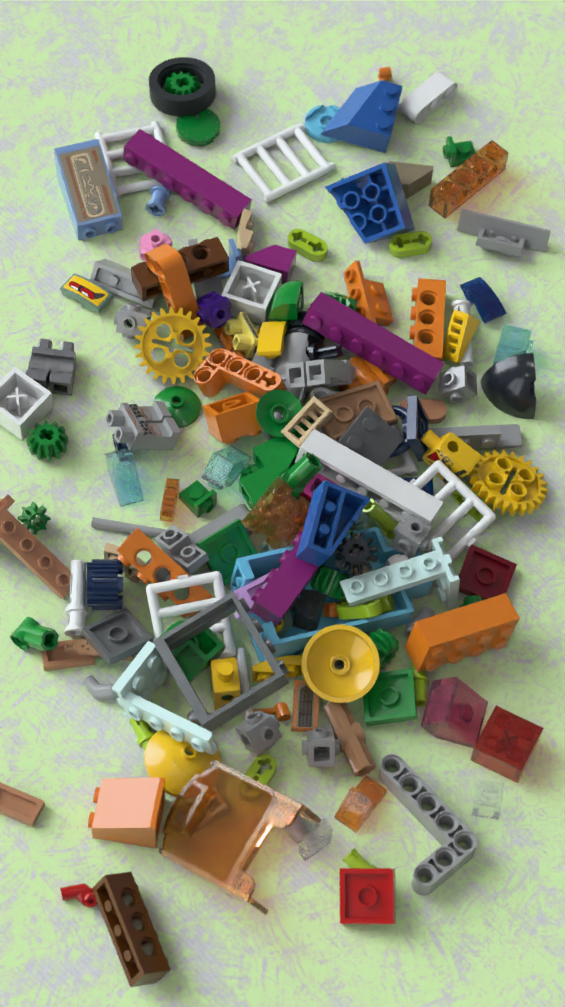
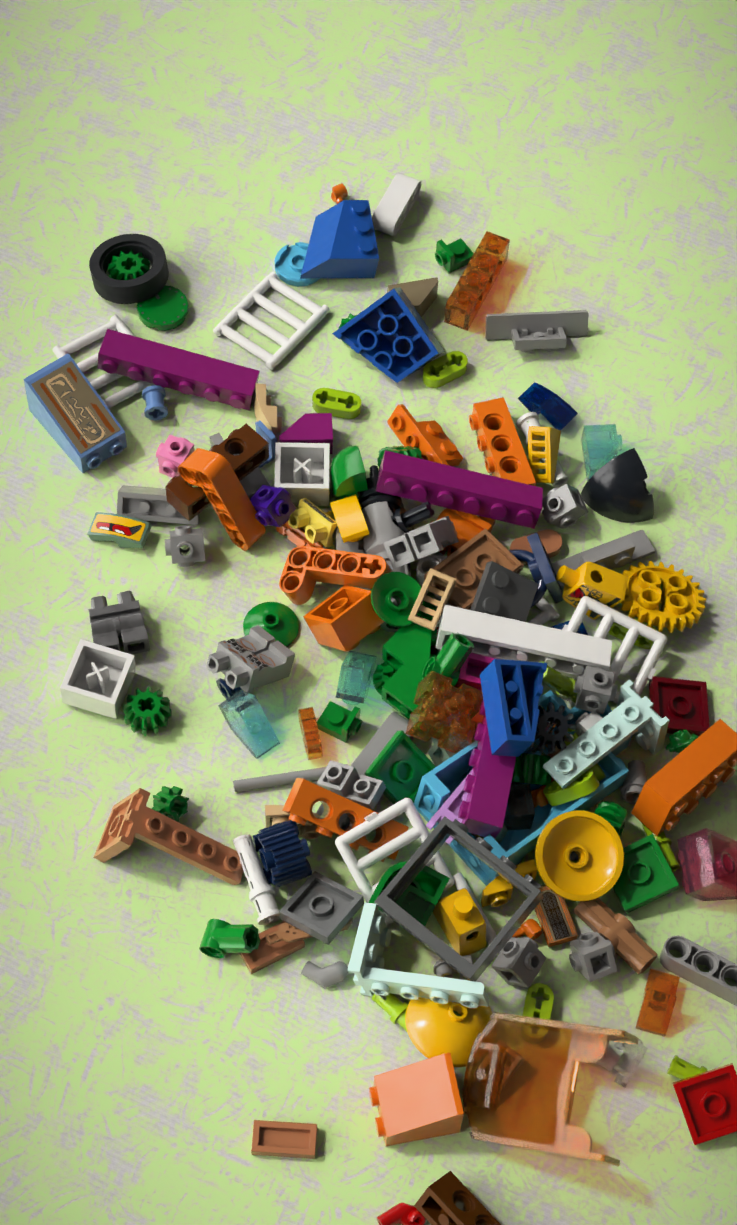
camera: 20 degrees left, 0 degrees up
yellow gear [134,307,211,384] -> none

